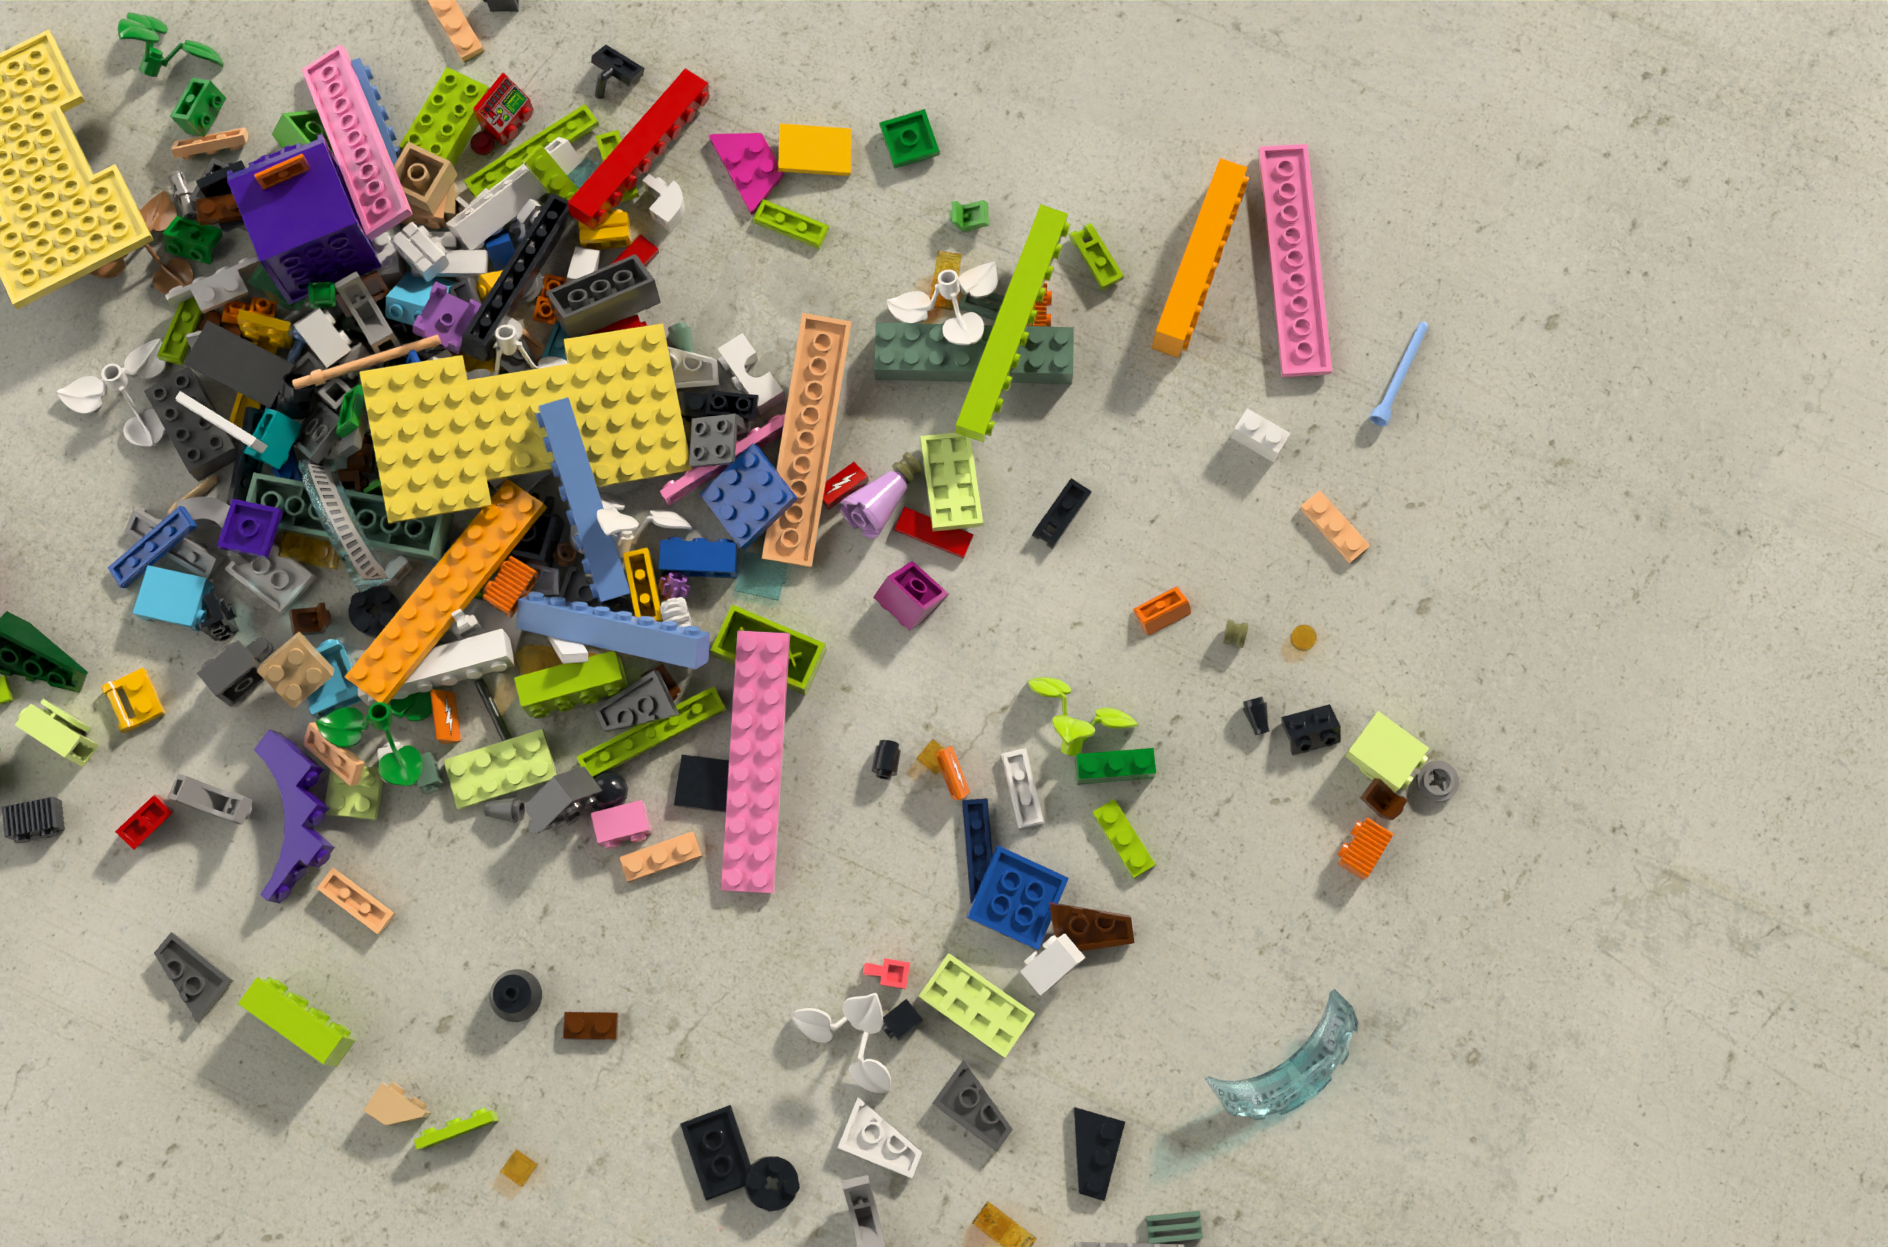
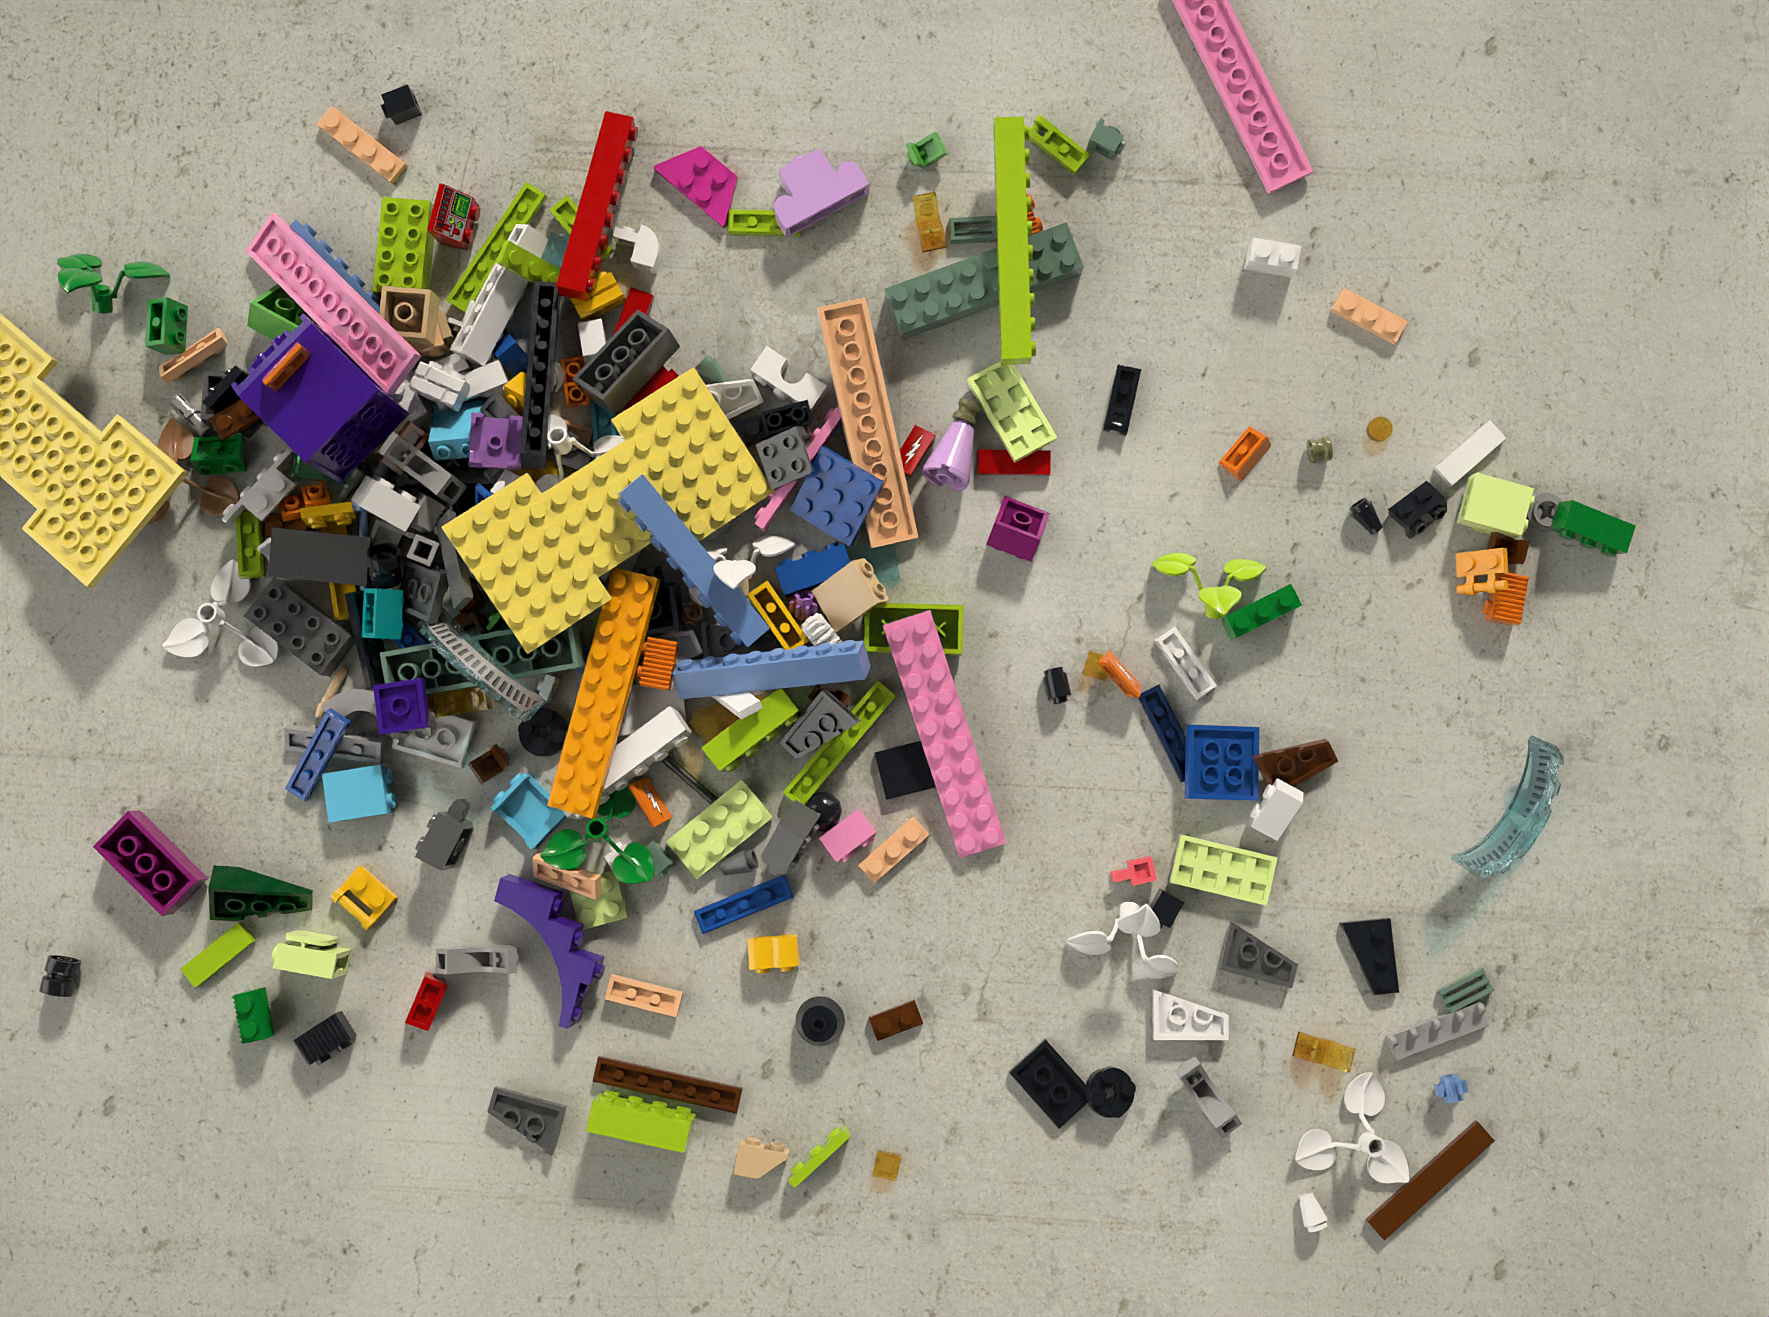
camera: 15 degrees left, 10 degrees up
white tile [175,391,267,453] -> none
black bracket [199,592,239,641] -> none
tan brick [257,632,334,709] -> none
light nougat bar [292,335,441,390] -> none
green piece [308,282,336,309] -> none
green tile [336,384,364,438] -> none
white plate [450,609,482,640] -> none
dark red plate [470,131,495,155] -> none
white plate [509,199,545,241] -> none
black plate [591,44,645,99] -> none
yellow tile [778,123,851,176] -> none
green plate [879,109,940,169] -> none
white plant [886,261,998,345] -> none
lime plate [1092,799,1156,879] -> none
light orange brick [1151,158,1249,358] -> none
light blue piece [1369,322,1428,426] -> none
none -> reddish brown tile [592,1056,743,1114]
none -> blue tile [694,874,794,934]
none -> yellow brick [747,934,800,974]
none -> lavender brick [774,149,870,238]
none -> tan panel [811,558,889,633]
none -> sand green brick [1087,118,1127,160]
none -> white tile [1434,421,1506,487]
none -> light orange plate [1455,548,1508,596]
none -> green brick [1550,500,1636,557]

